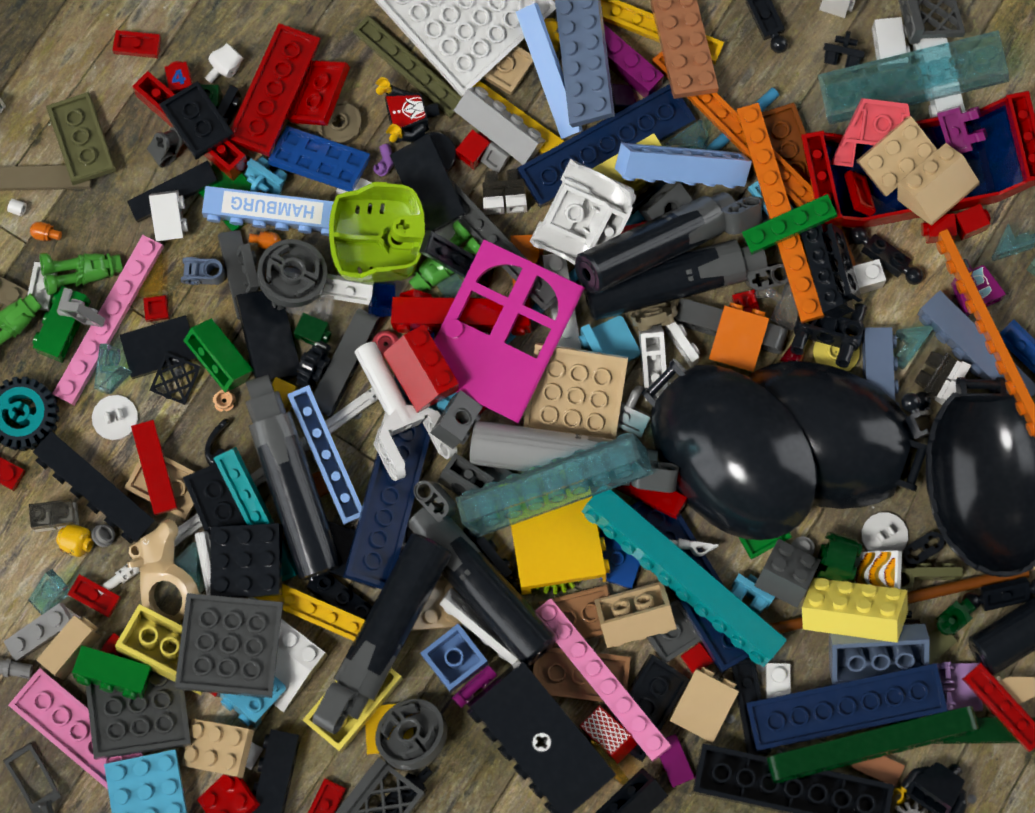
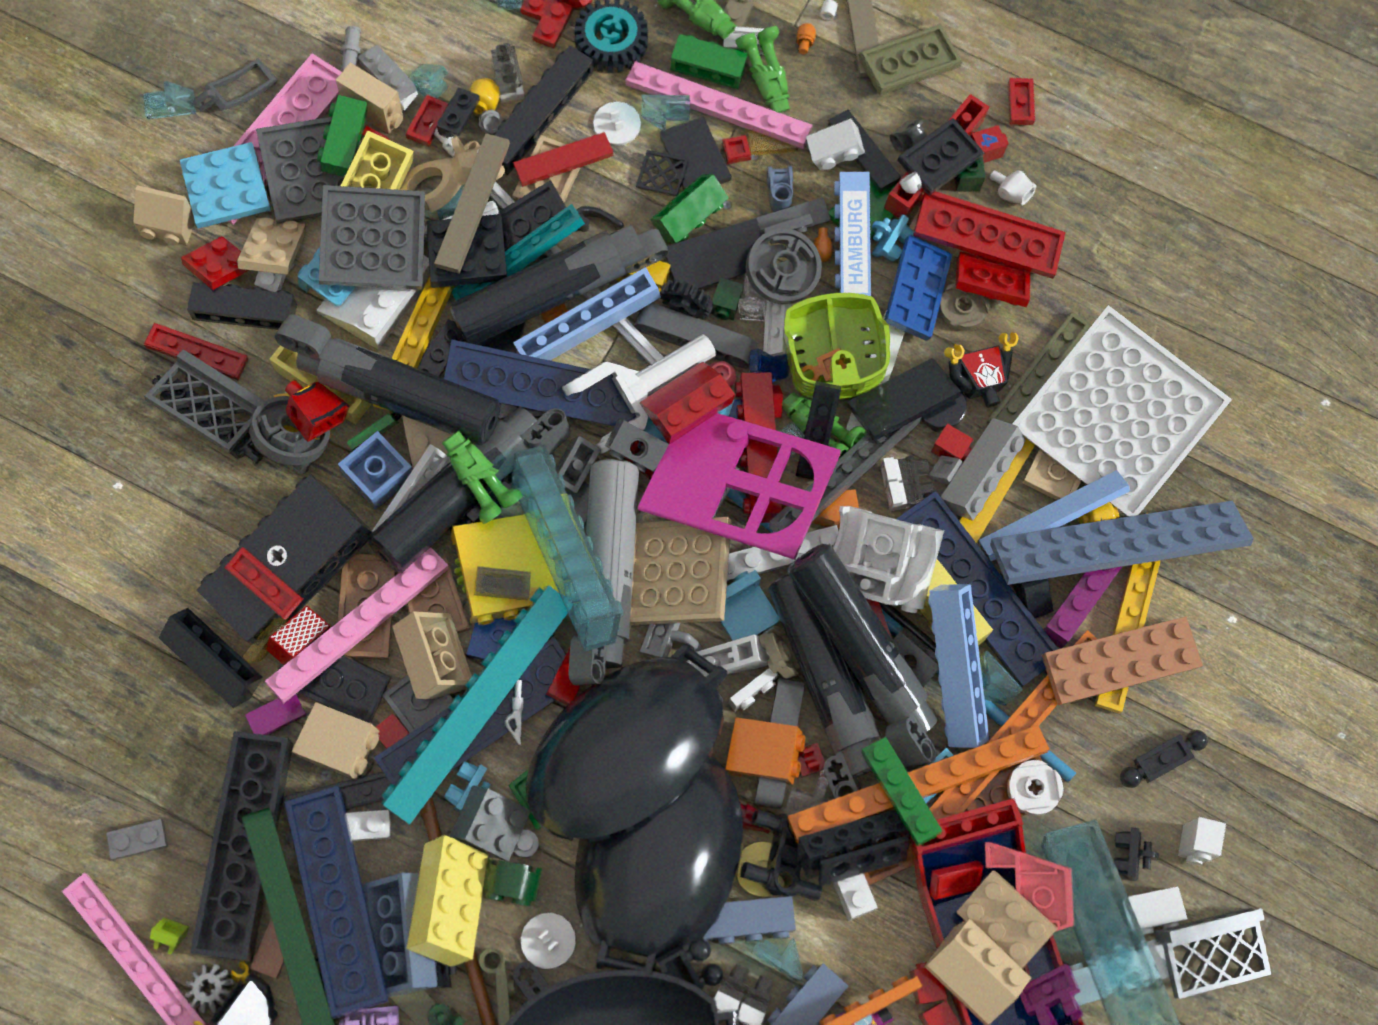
camera: 75 degrees right, 5 degrees down
light grey plate [57,288,105,327] -> none
light nougat plate [213,390,236,412] -> none
black plate [218,85,242,126] -> none
medium lavender arm [373,144,394,176] -> none
magenta plate [451,665,497,708] -> none
black plate [849,226,924,285] -> none
slope [854,551,902,589] -> none
none -> red tile [224,547,303,620]
none -> red torso [285,380,350,442]
none -> green tile [347,414,399,451]
none -> dark tan tile [434,133,510,274]
none -> black bracket [437,87,480,138]
none -> bright green piece [442,431,523,524]
none -> clear smoke plate [474,567,531,600]
none -> orange plate [802,348,847,382]
none -> white hinge [899,172,921,193]
none -> white plate [1007,760,1063,816]

